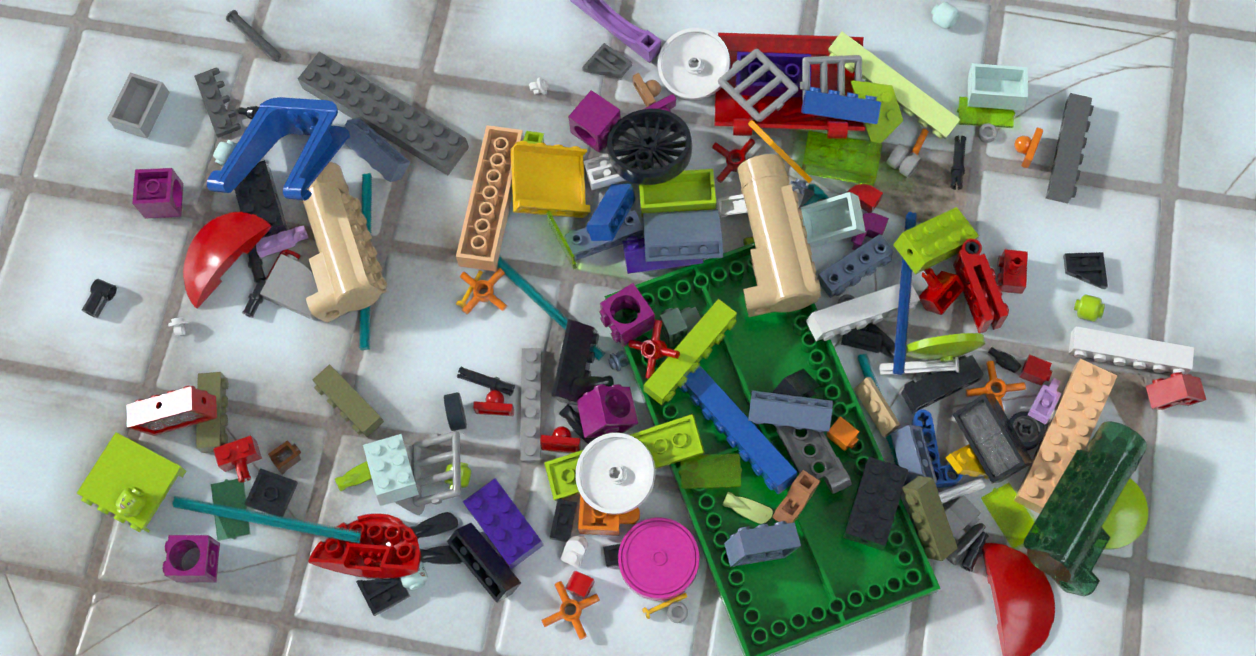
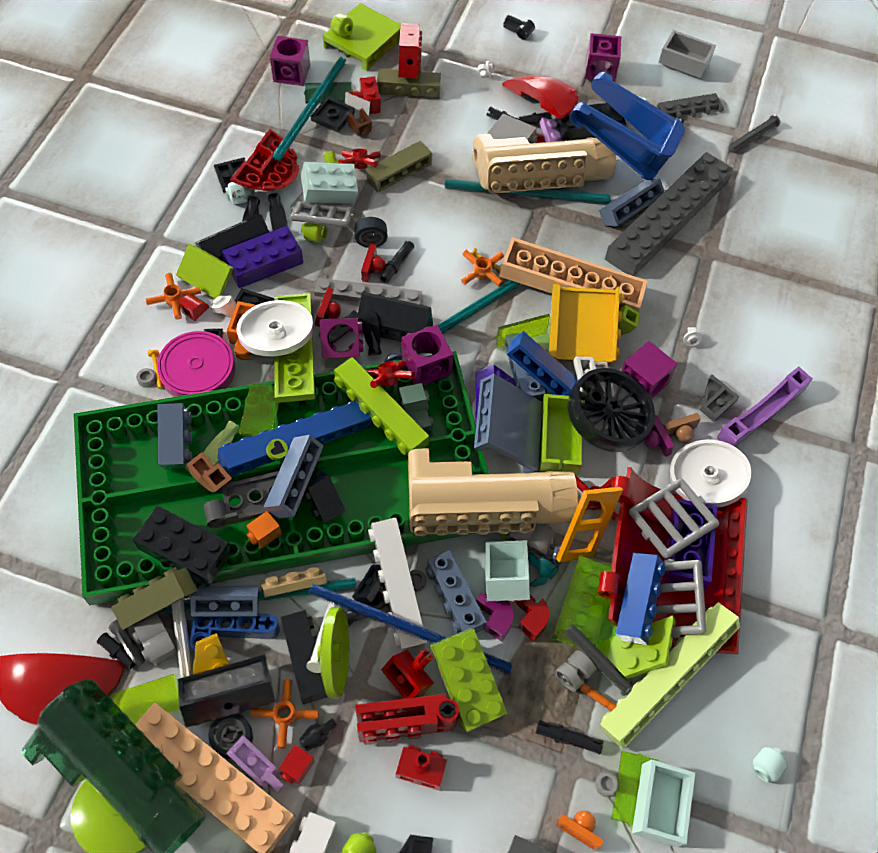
camera: 90 degrees right, 10 degrees down
none -> lime tile [176,243,234,299]
none -> lime tile [266,439,288,460]
none -> red bar [338,148,381,169]
none -> white sticker [345,92,370,117]
none -> dark grey axle [565,624,635,696]

